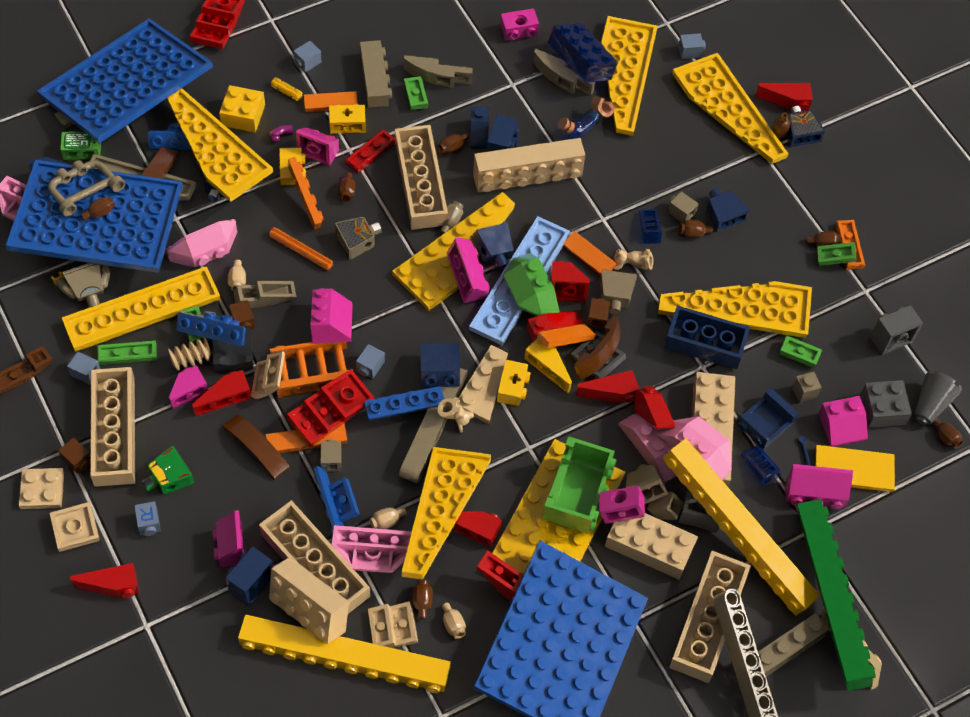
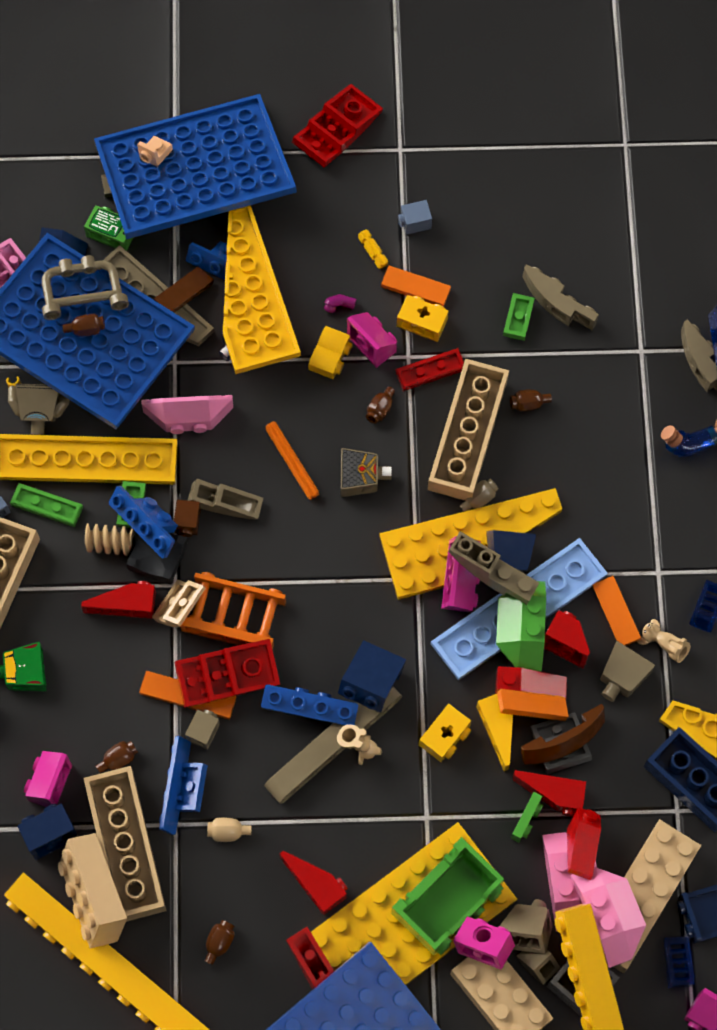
camera: 30 degrees right, 10 degrees up
dark pink slope [169,365,208,409] -> none
yellow brick [219,85,265,133] -> none
reddish brown slope [223,414,290,480] -> none
tan plant [228,260,246,291] -> none
orange plate [288,157,324,230] -> none
dark pink slope [310,288,353,343] -> none
bright pink wedge [332,525,412,573] -> none
sand blue brick [356,344,385,379] -> none
dark tan brick [360,40,392,108] -> none
tan slope [368,601,418,648] -> none
yellow wing [402,447,491,580] -> none
tan plant [442,603,466,639] -> none
tan wing [458,345,508,424] -> none
dark blue slope [470,107,489,149] -> none
tan brick [473,138,586,192] -> none
dark blue brick [487,114,520,152] -> none
dark pink brick [500,8,539,40] -> none
reddish brown brick [587,298,610,330] -> none
none -> reddish brown plant [95,741,138,774]
none -> light nougat bracket [137,136,173,167]
none -> dark tan slope [448,531,539,605]
none -> bright green plate [511,792,543,843]

